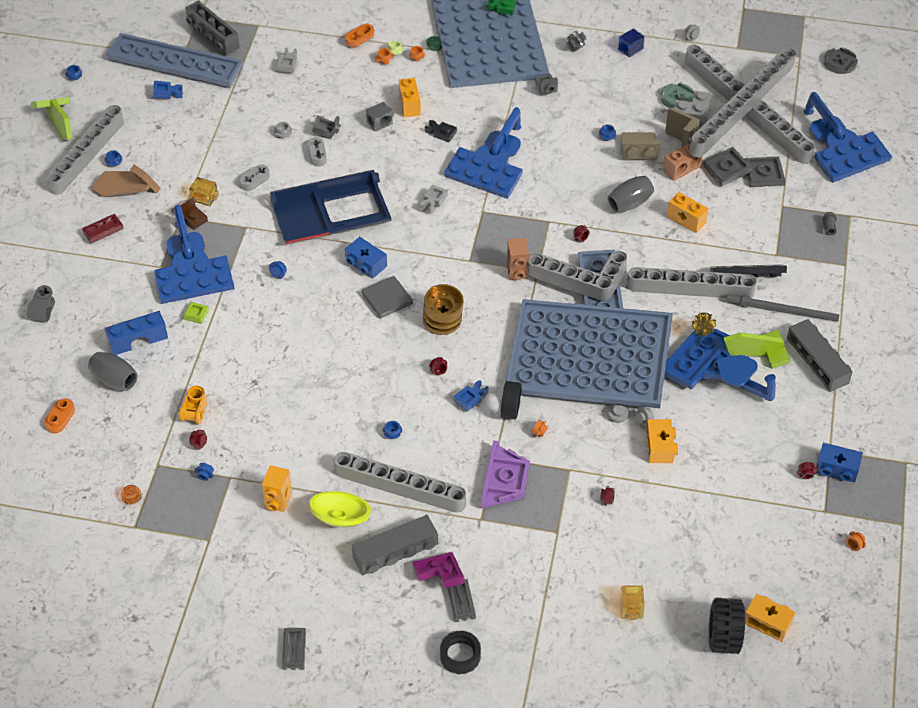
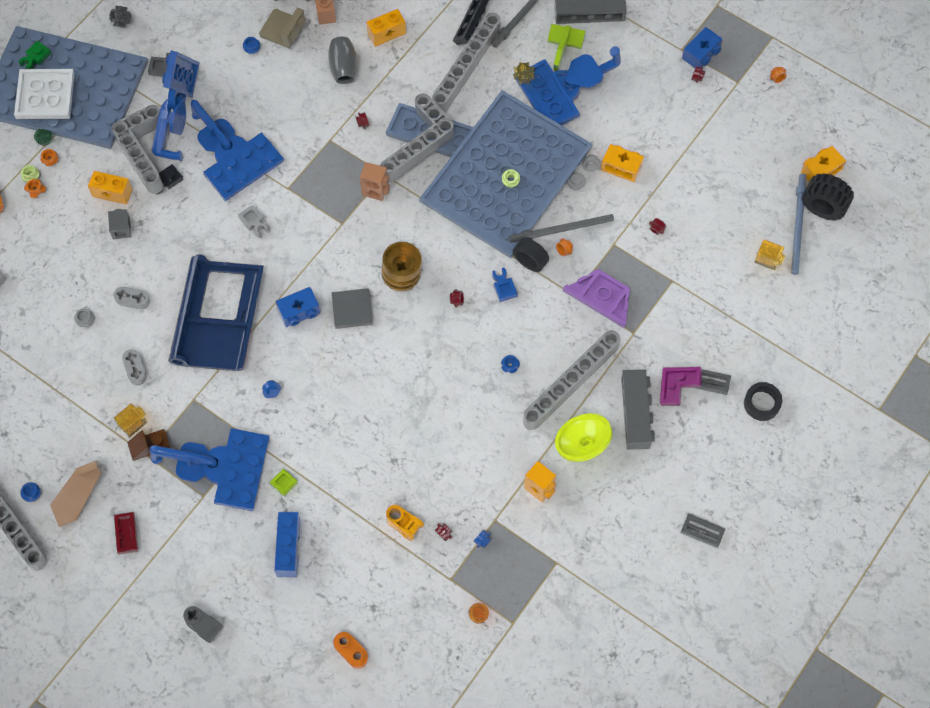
camera: 65 degrees left, 15 degrees up
dark grey piece [88,352,138,391] -> none
dark grey bracket [312,115,341,139] -> none
none -> white plate [14,69,75,119]
none -> light grey beam [111,105,163,194]
none -> blue plate [152,50,200,161]
none -> yellowish green plate [502,169,520,188]
none -> dark grey bar [508,214,614,243]
none -> sand blue bar [791,174,807,275]

